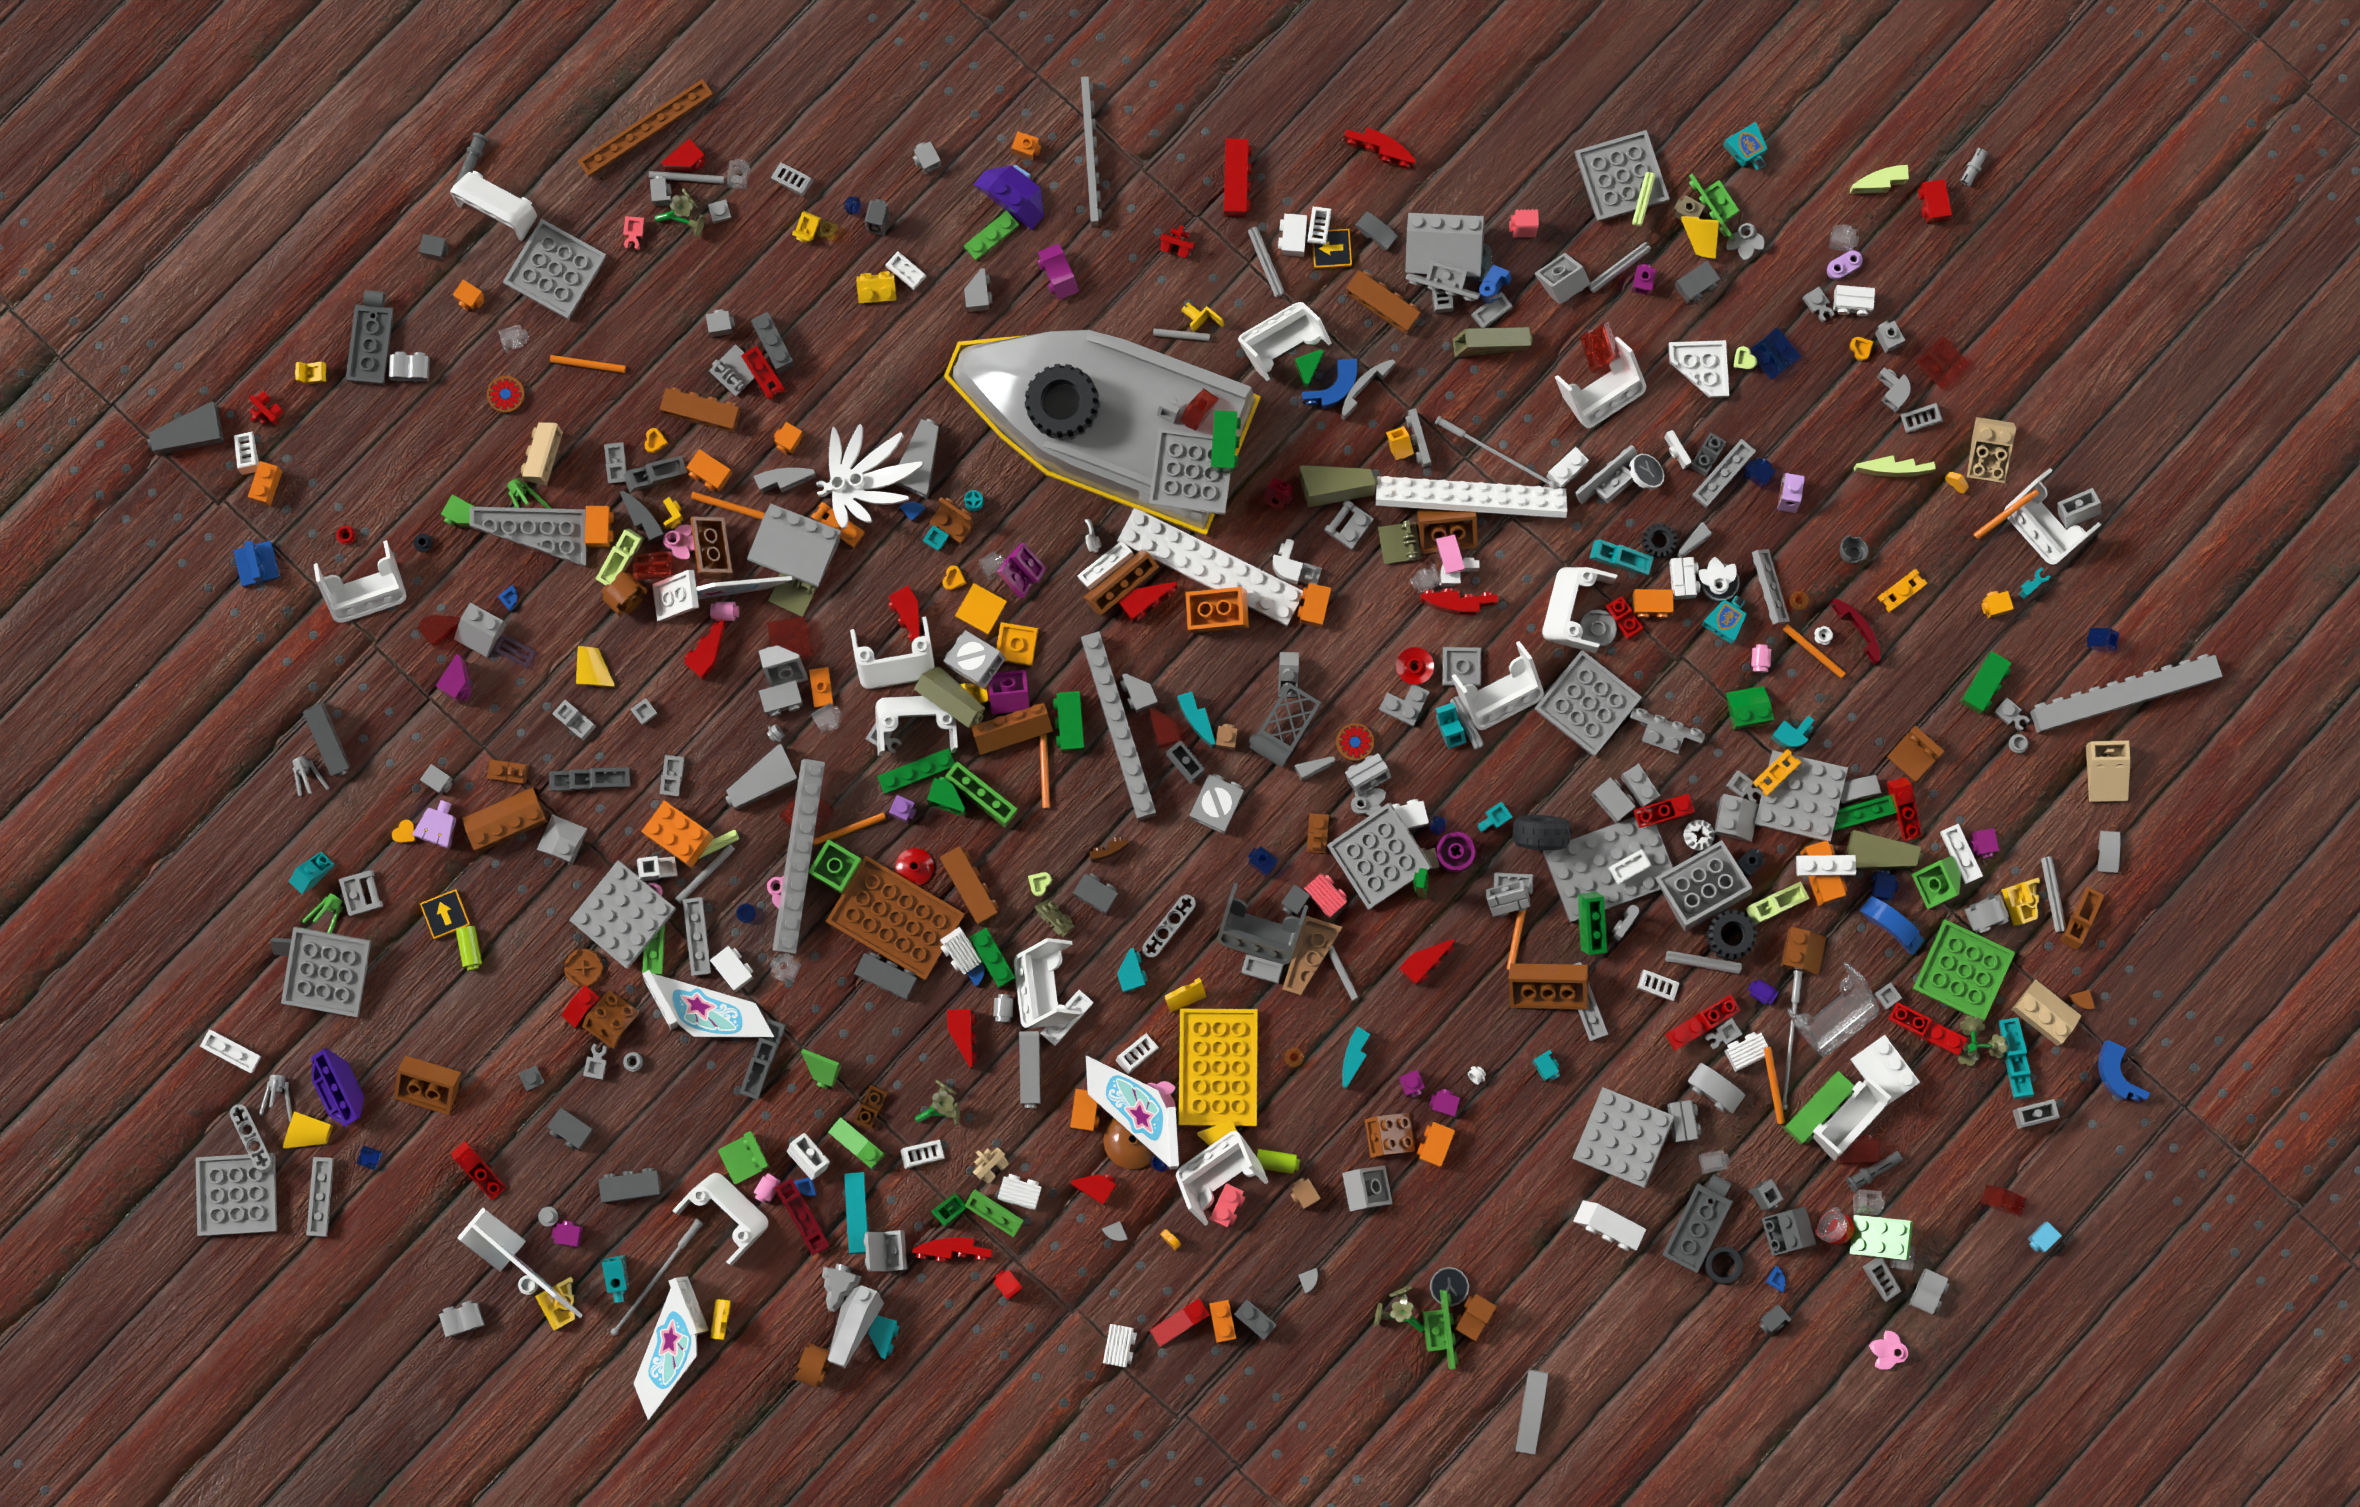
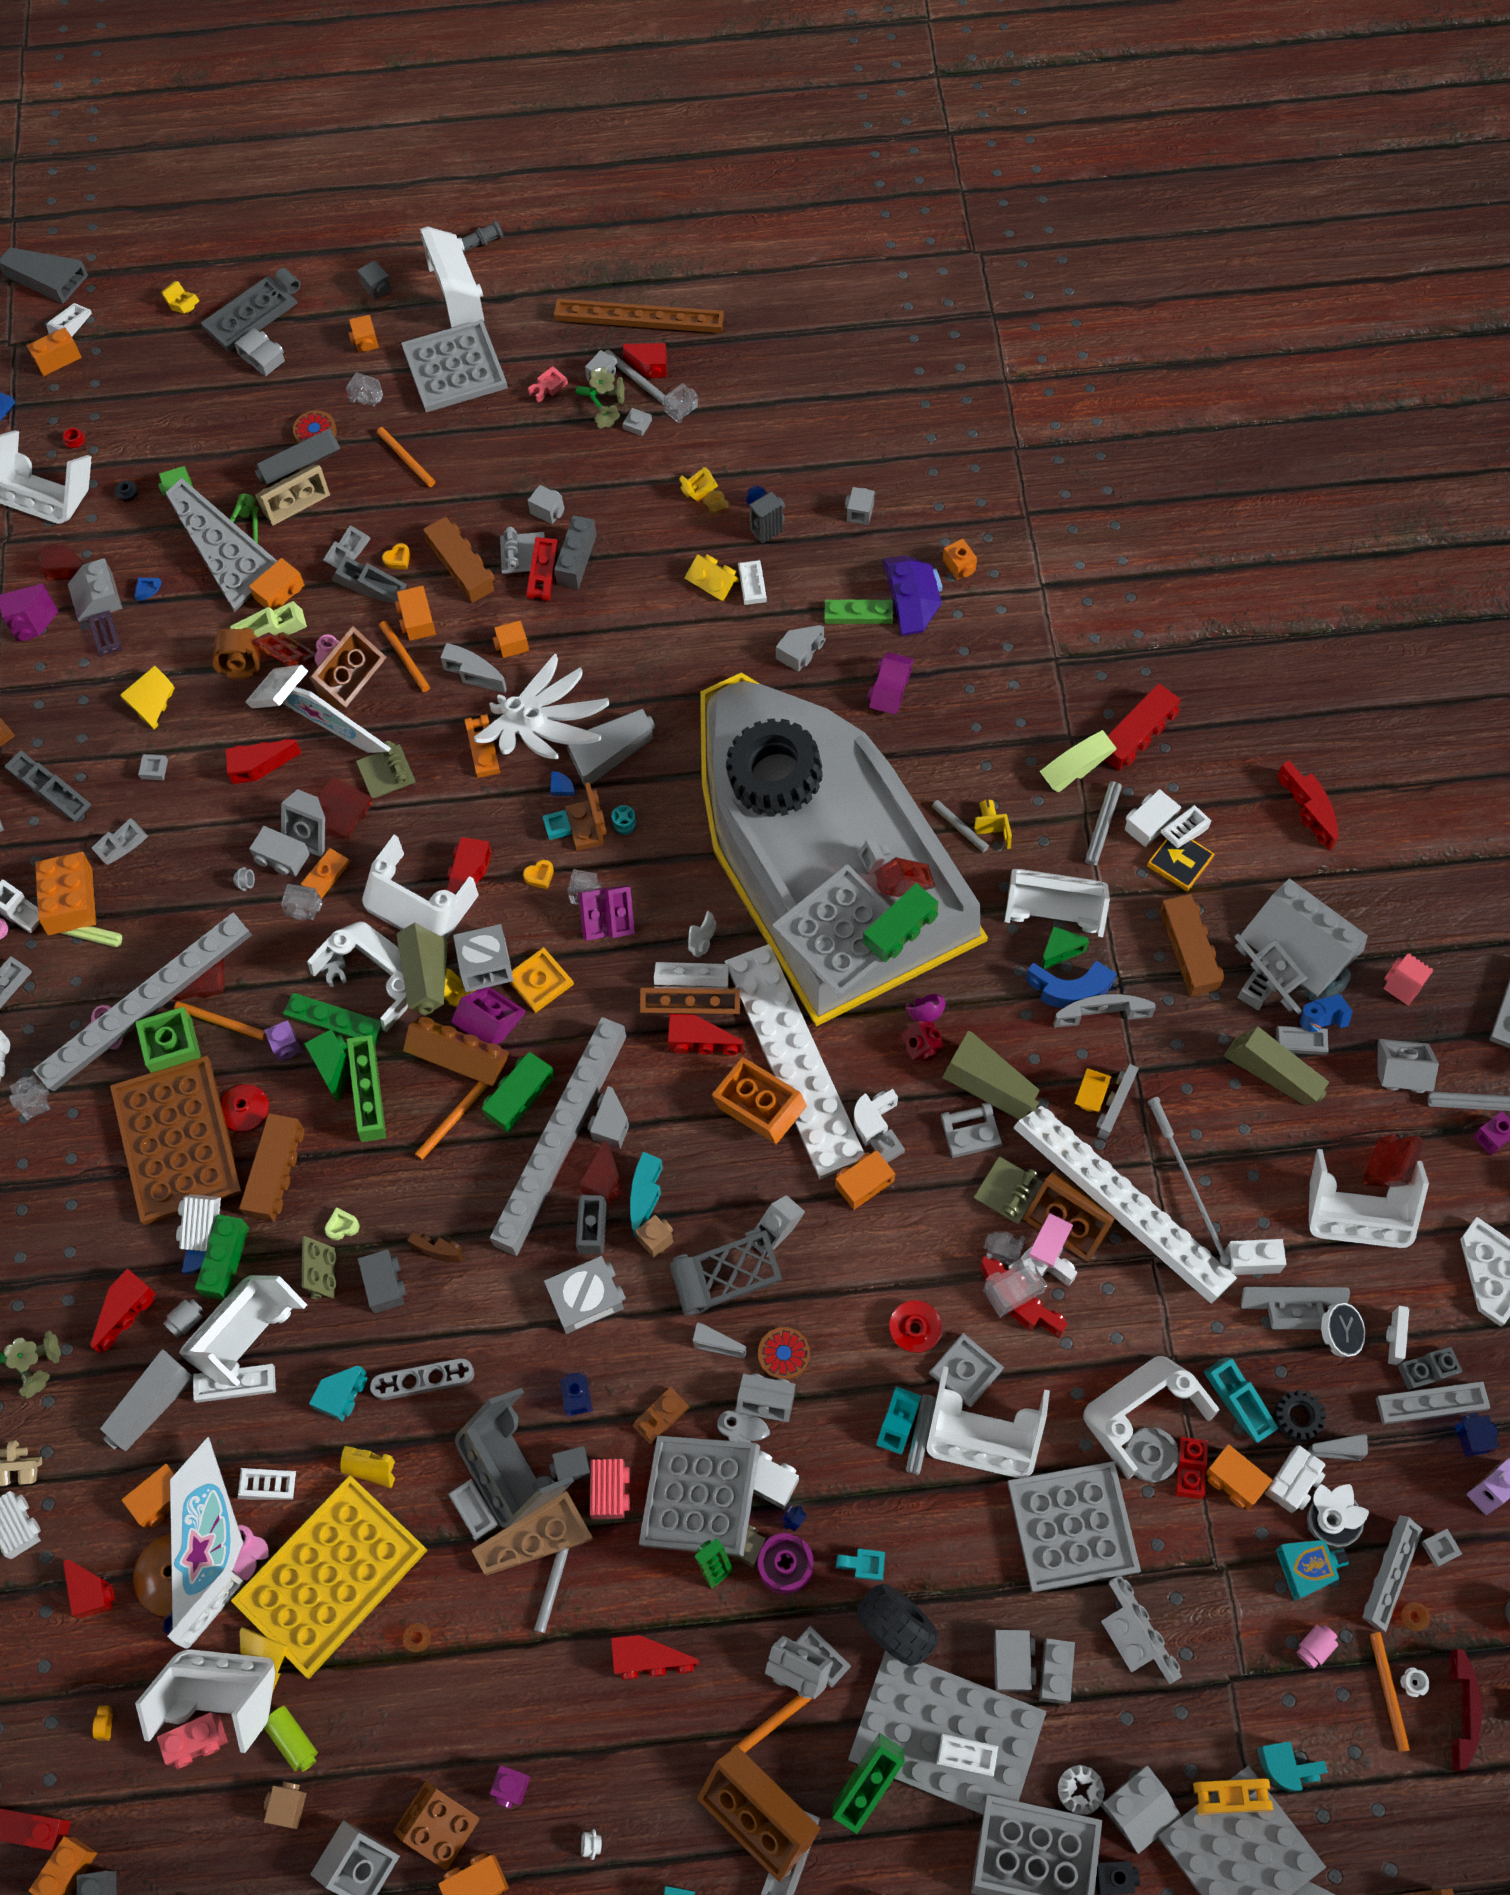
camera: 45 degrees right, 15 degrees down
red hips [249,391,284,426] -> none
light grey slope [552,700,596,741] -> none
dark grey slope [620,491,664,544] -> none
yellow bracket [663,497,683,530] -> none
light grey bar [675,844,735,904] -> none
bright pink brick [710,602,739,621] -> none
light grey slope [725,744,798,810] -> none
clear blue plate [736,903,756,923] -> none
light grey slope [747,503,841,587] -> none
light grey slope [771,162,813,197] -> none
dark grey brick [854,952,917,1001] -> none
light orange tile [955,583,1007,635] -> none
light grey plate [1081,76,1102,227] -> none
light grey tile [1102,1221,1127,1241] -> none
red hips [1160,225,1195,258] -> none
teal slope [1342,1026,1370,1089] -> none
dark grey slope [1355,211,1398,250] -> none
light grey plate [1379,685,1429,727] -> none
magenta brick [1429,1089,1460,1118] -> none
light grey plate [1611,905,1639,942] -> none
red slope [1633,793,1695,829] -> none
green slope [1726,686,1774,730] -> none
light grey plate [1726,771,1762,803] -> none
none -> dark grey slope [255,428,340,487]
none -> magenta hair [905,993,946,1022]
none -> clear brick [983,1258,1047,1317]
none -> yellowish green slope [1040,730,1117,792]
none -> light grey plate [1421,1529,1462,1568]

